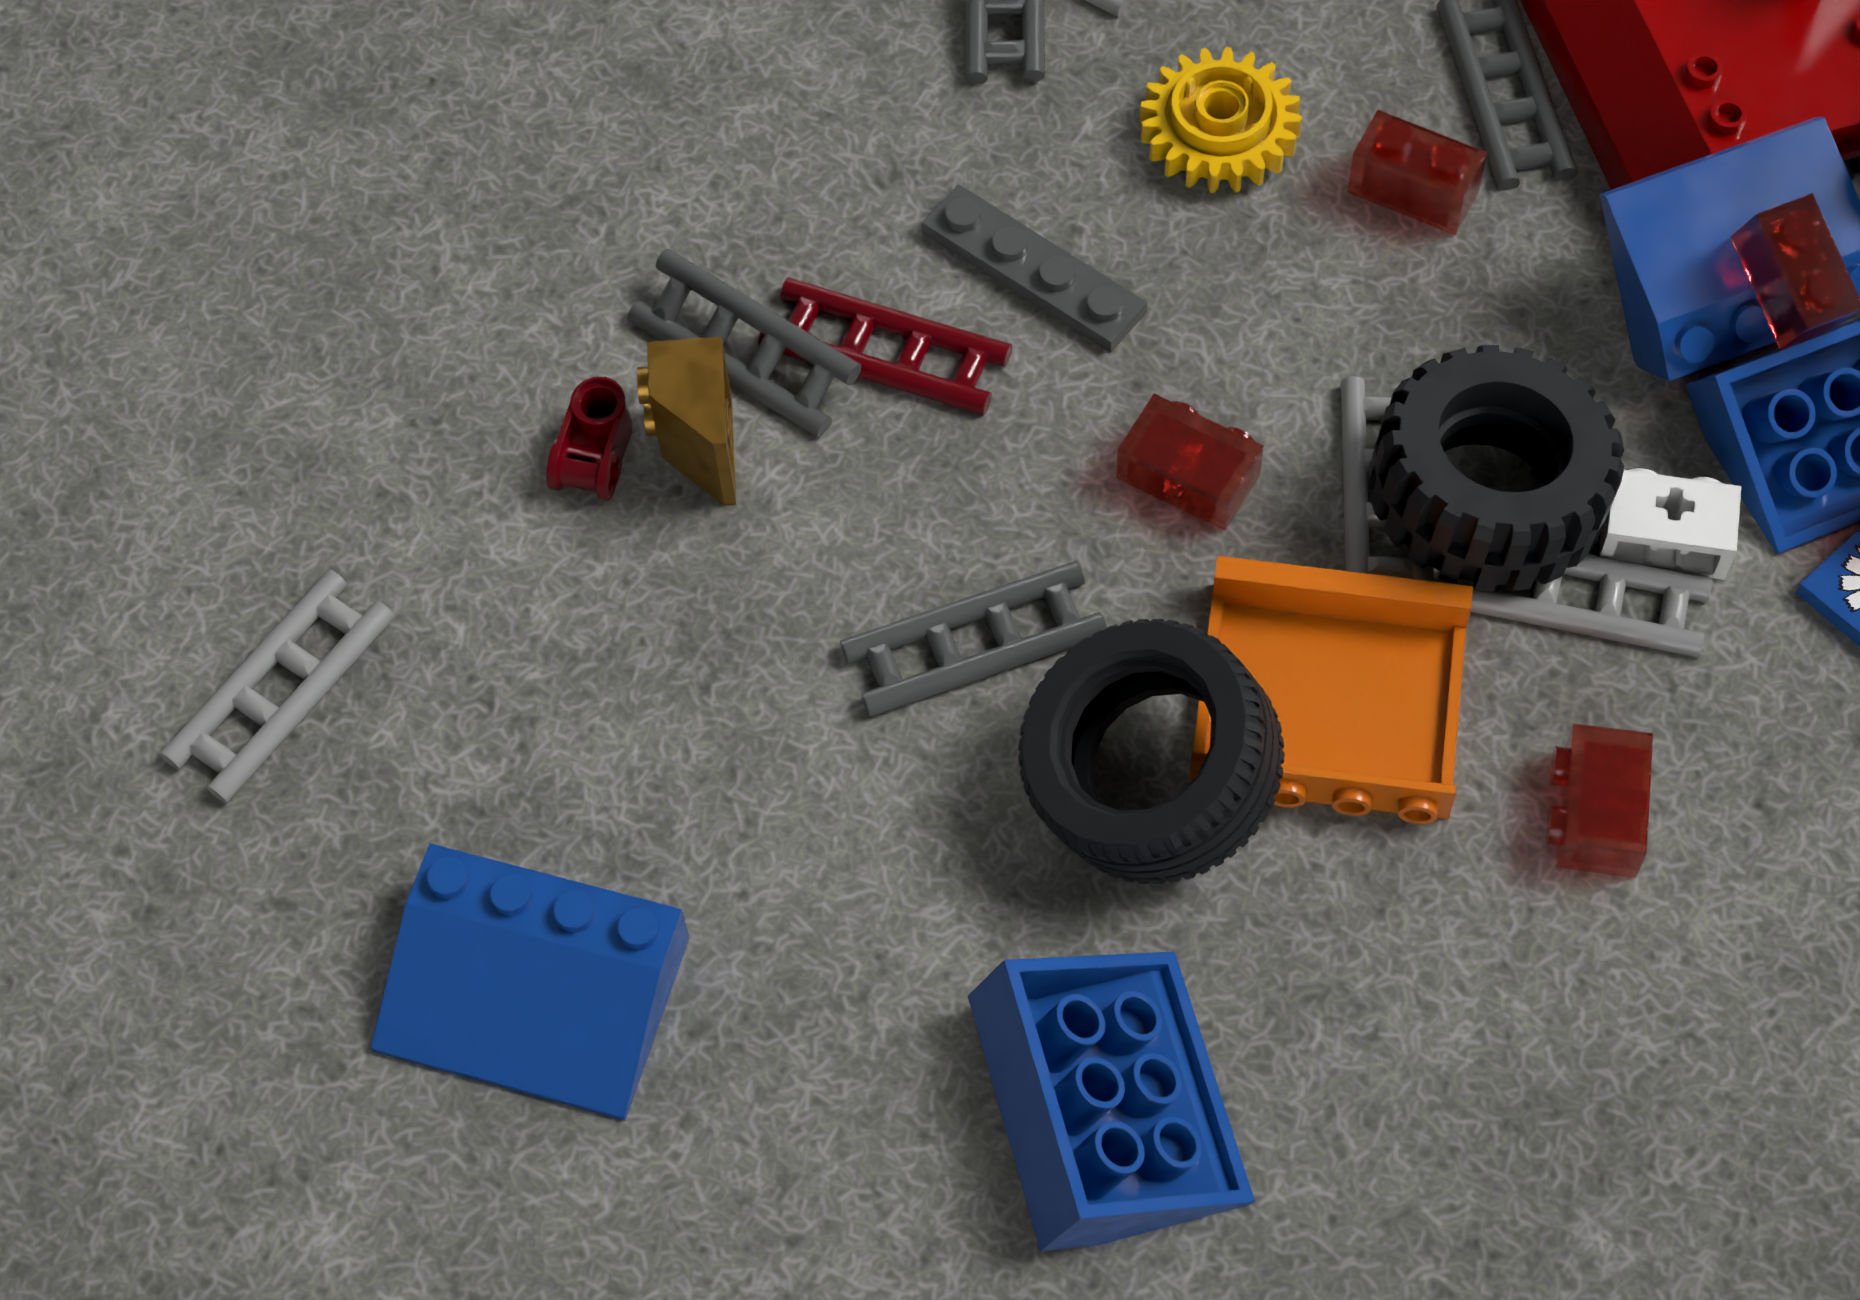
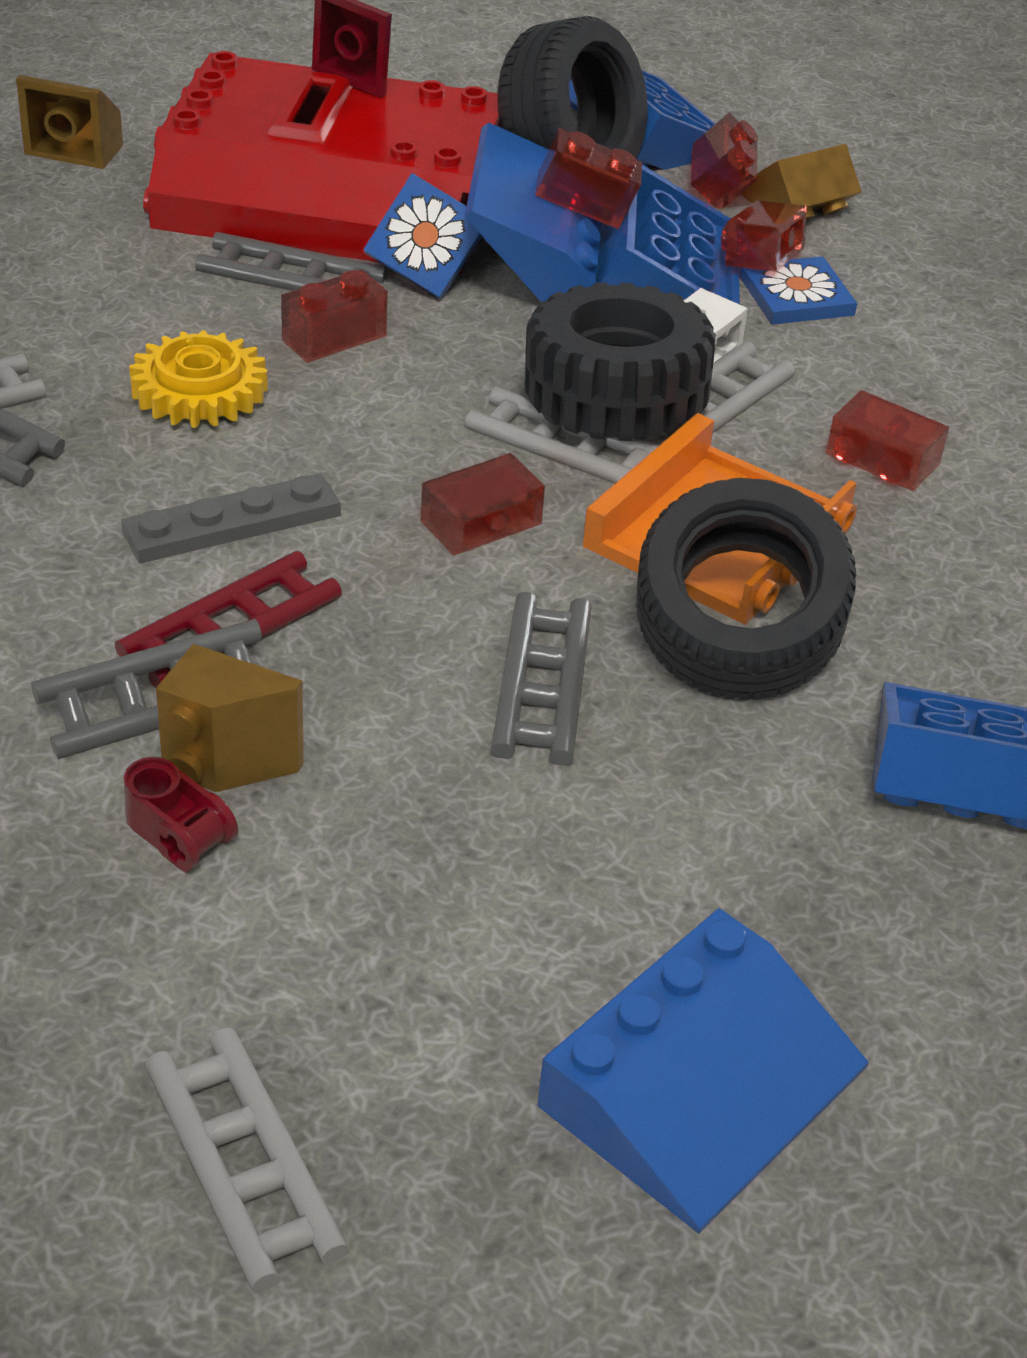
camera: 70 degrees left, 20 degrees down
none -> tile [363,173,482,300]

